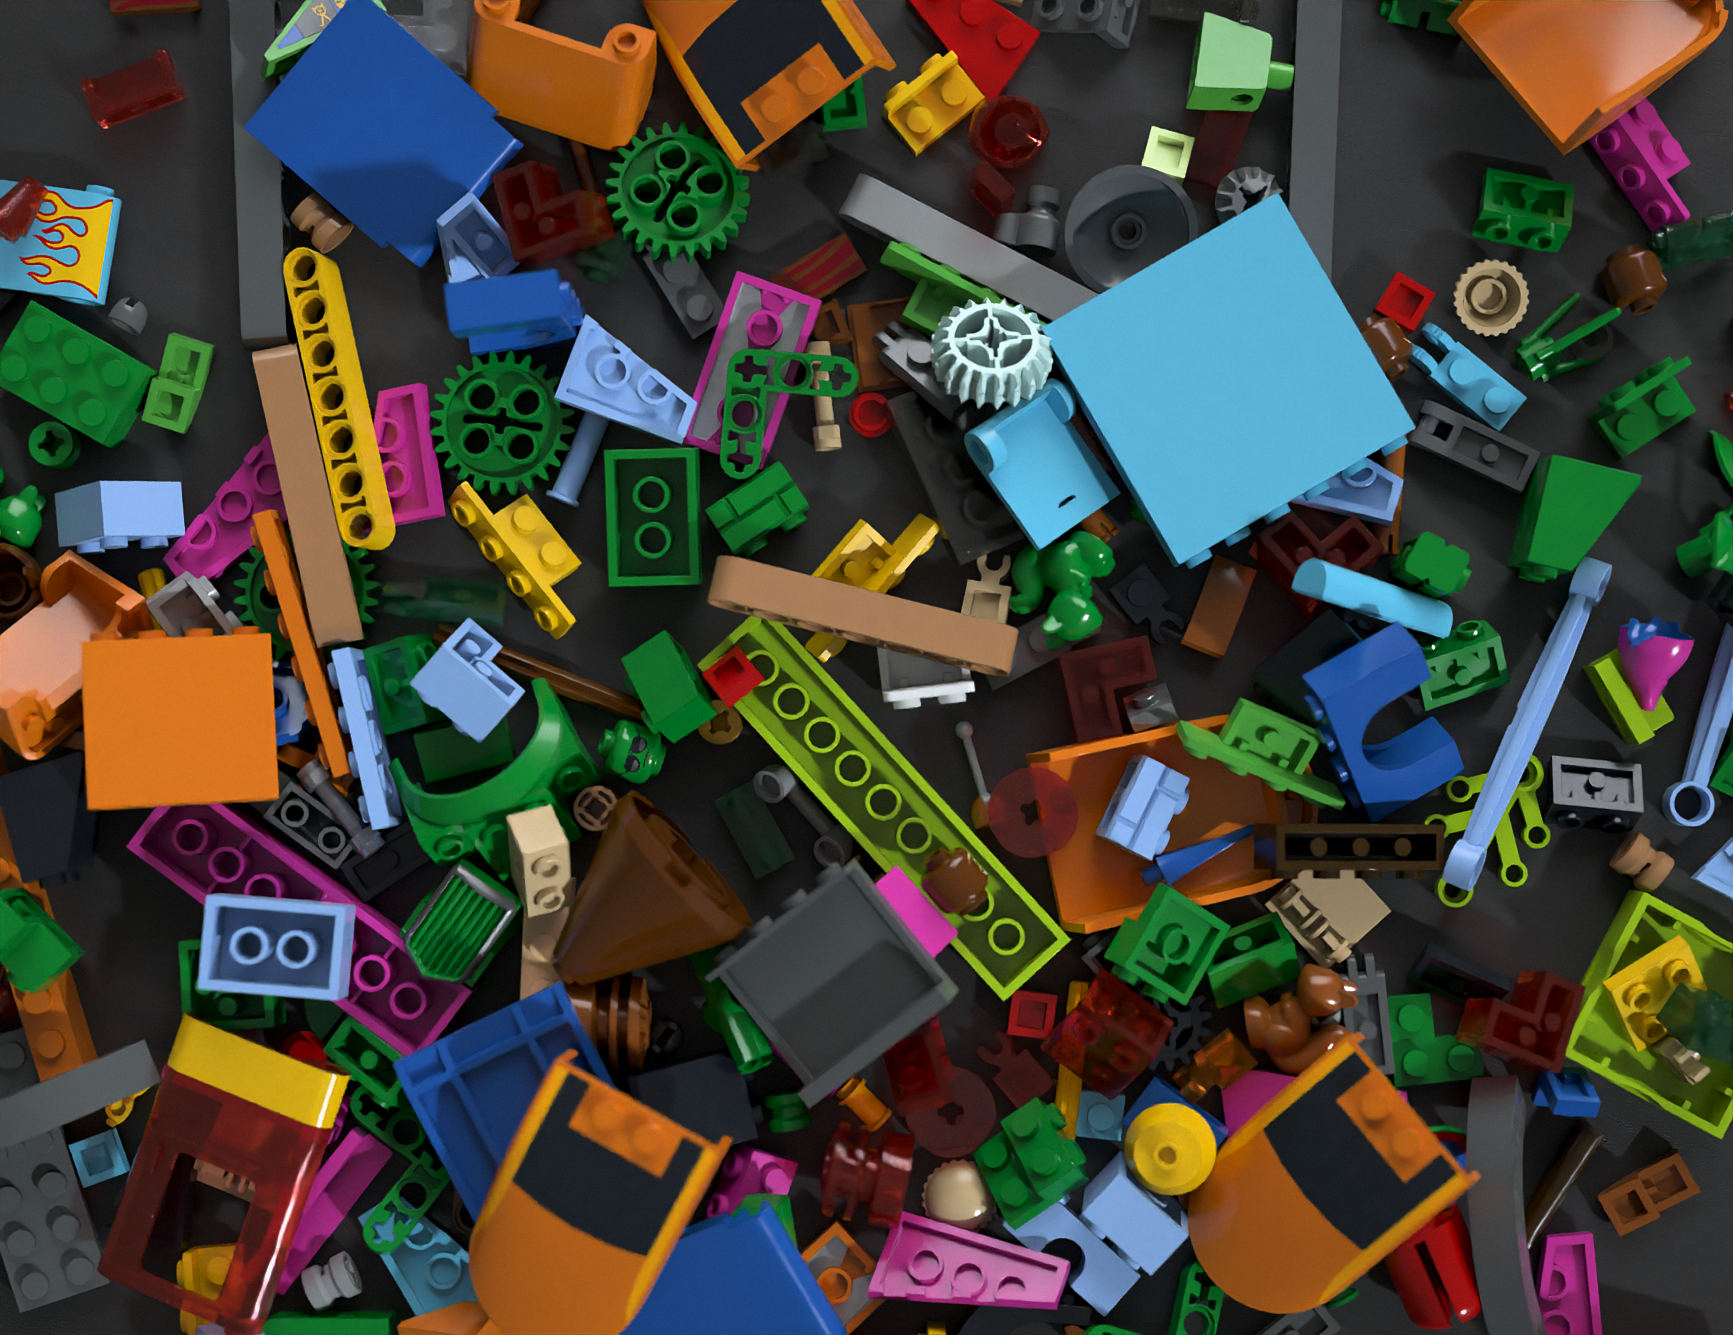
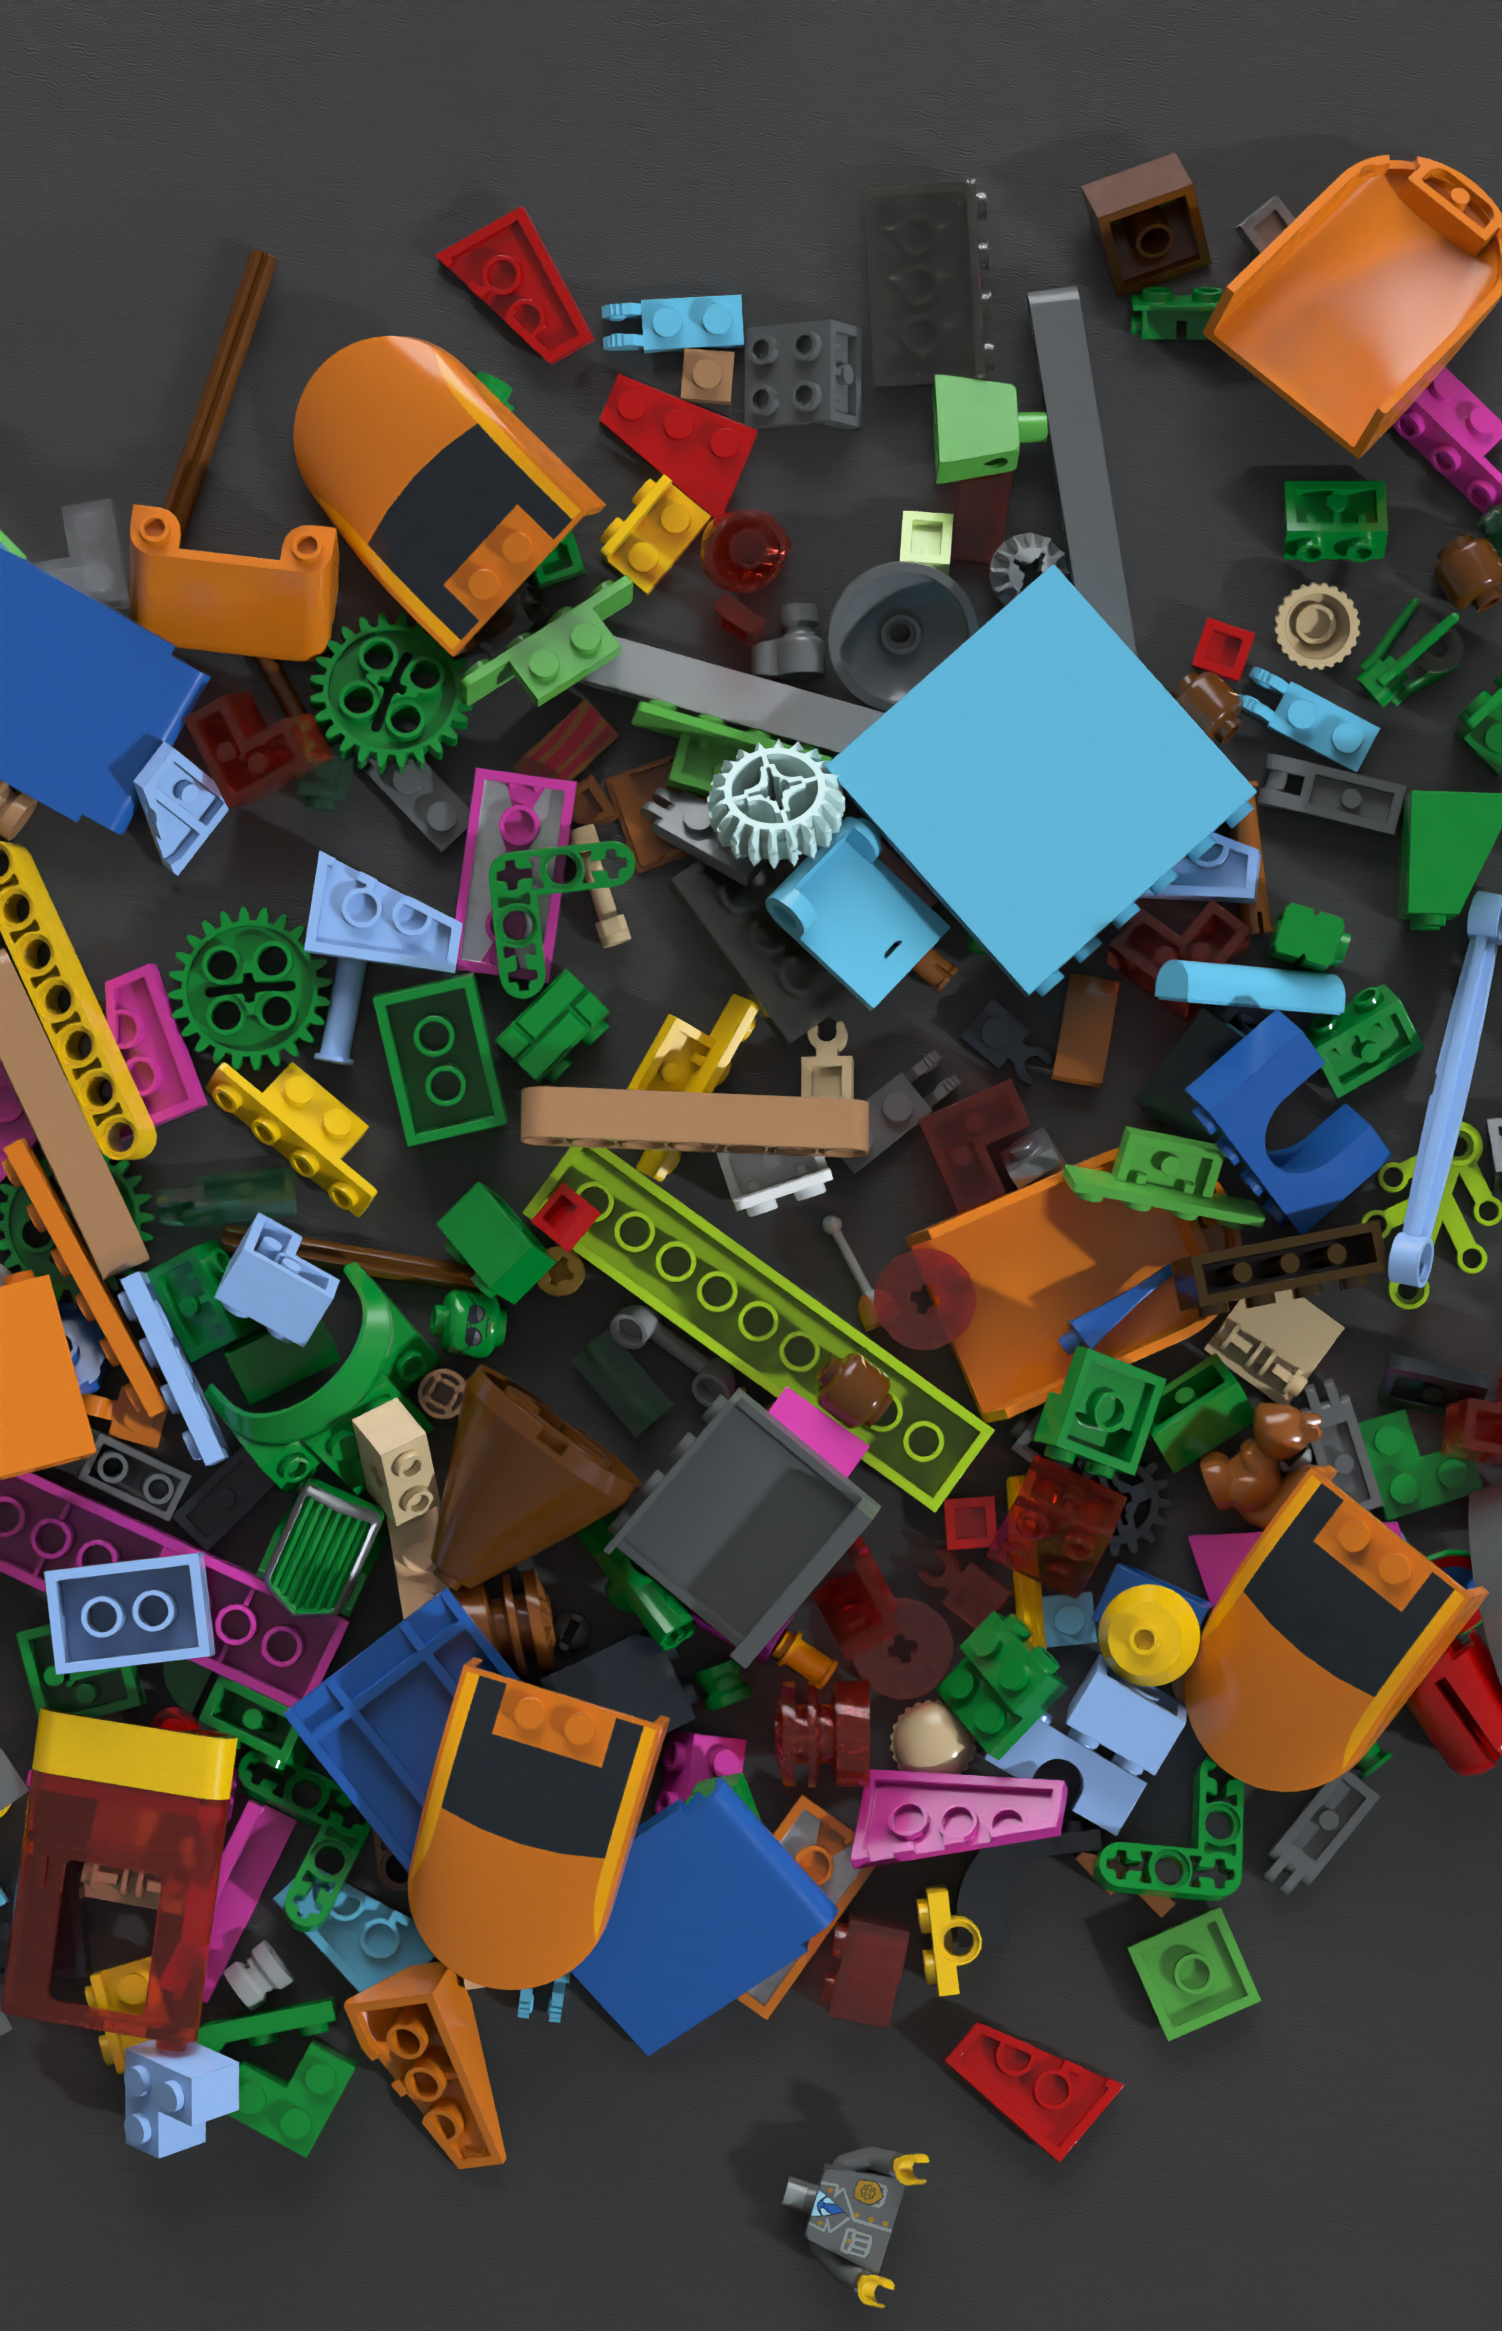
camera: 15 degrees left, 0 degrees up
flat silver bar [296,758,385,859] -> none
blue arch [444,269,586,359] -> none
red plate [849,393,894,438] -> none
green animal [1008,531,1116,650] -> none
light blue brick [1094,754,1190,860] -> none
clear orange plate [1173,1028,1259,1104] -> none
none -> bright green bracket [461,575,633,707]

